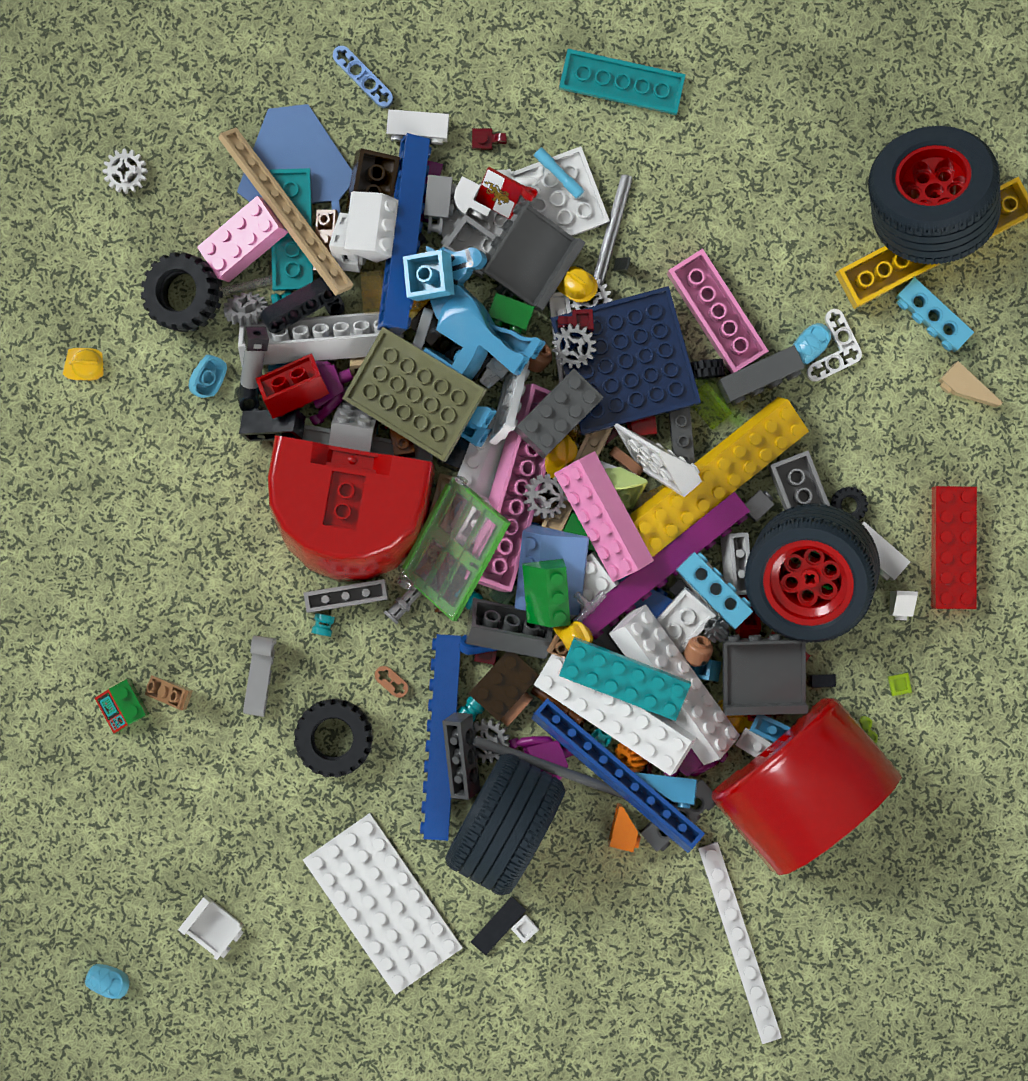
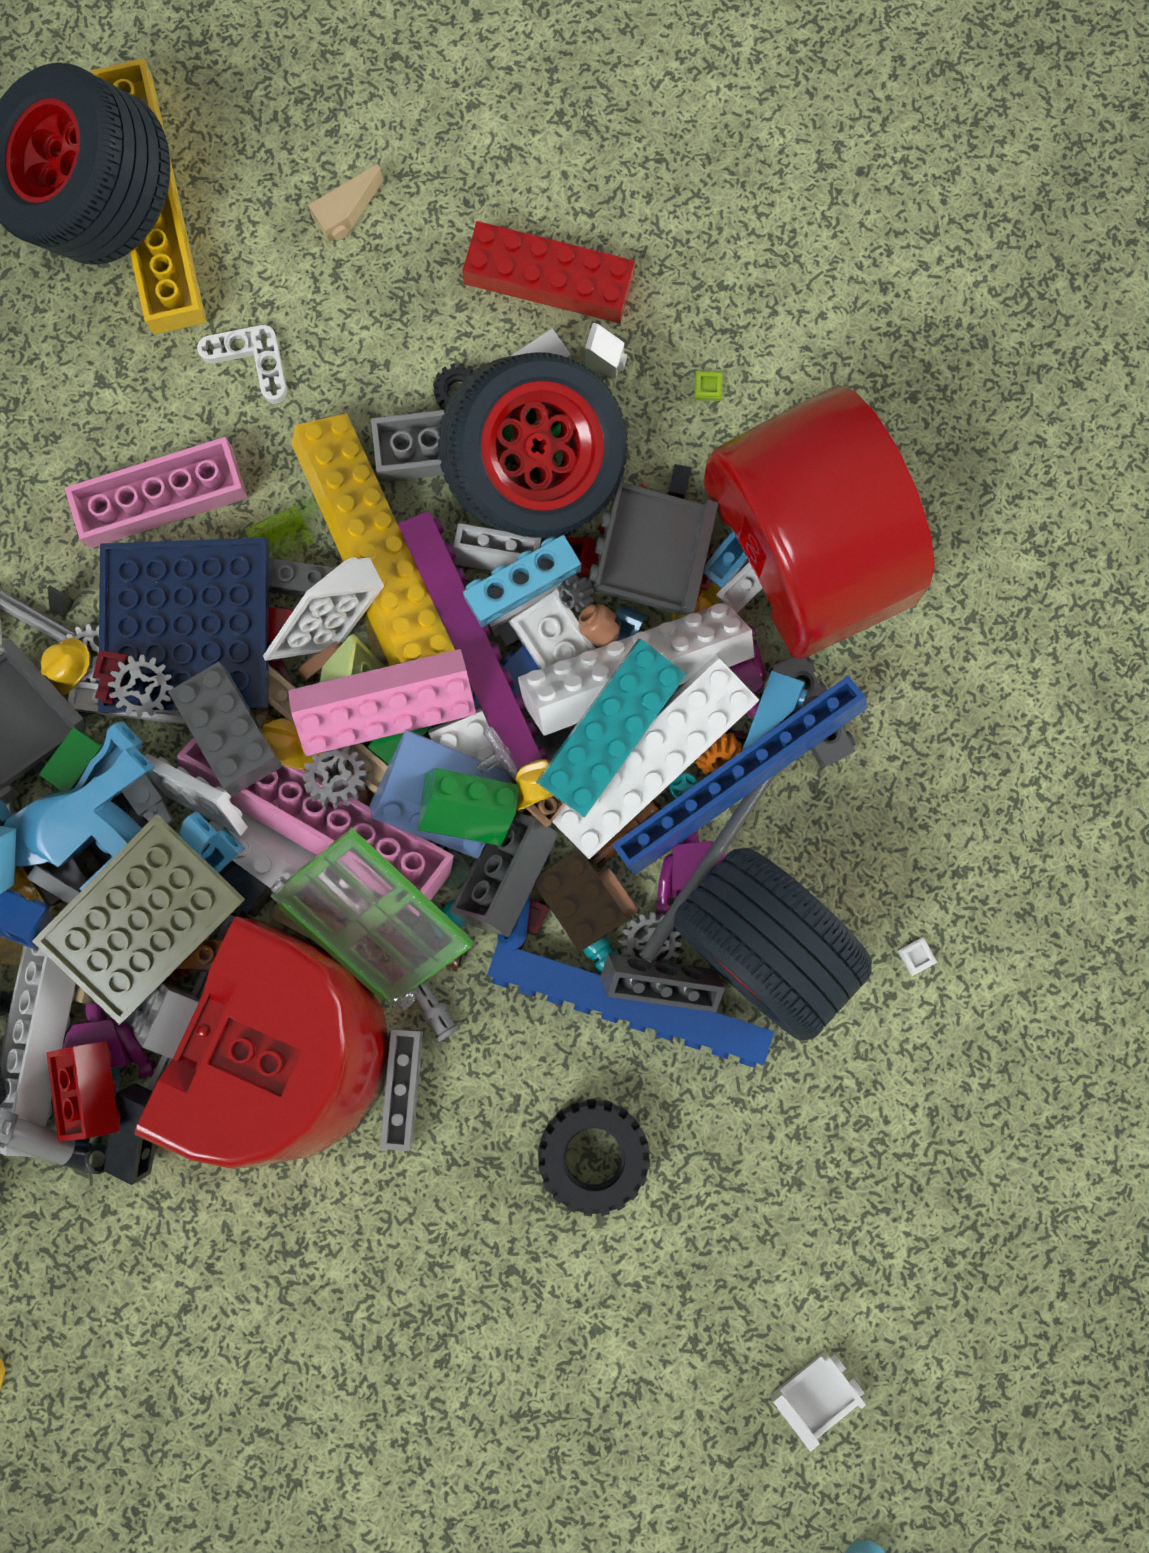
camera: 75 degrees left, 5 degrees down
green slope [94,679,150,734] -> none
medium nougat slope [145,675,193,710] -> none
medium azure piece [188,354,227,398] -> none
light grey beam [243,635,276,717] -> none
white plate [303,813,463,995] -> none
teal wheel [311,613,335,637] -> none
nougat beam [375,666,409,698] -> none
black tile [471,896,527,956] -> none
nougat head [528,344,553,373] -> none
orange slope [608,803,641,852] -> none
black tyre [690,358,725,380] -> none
white plate [698,842,782,1044] -> none
dark grey brick [716,345,805,406] -> none
flat silver brick [745,490,774,522] -> none
medium azure piece [792,323,832,365] -> none
medium azure brick [895,277,974,352] -> none

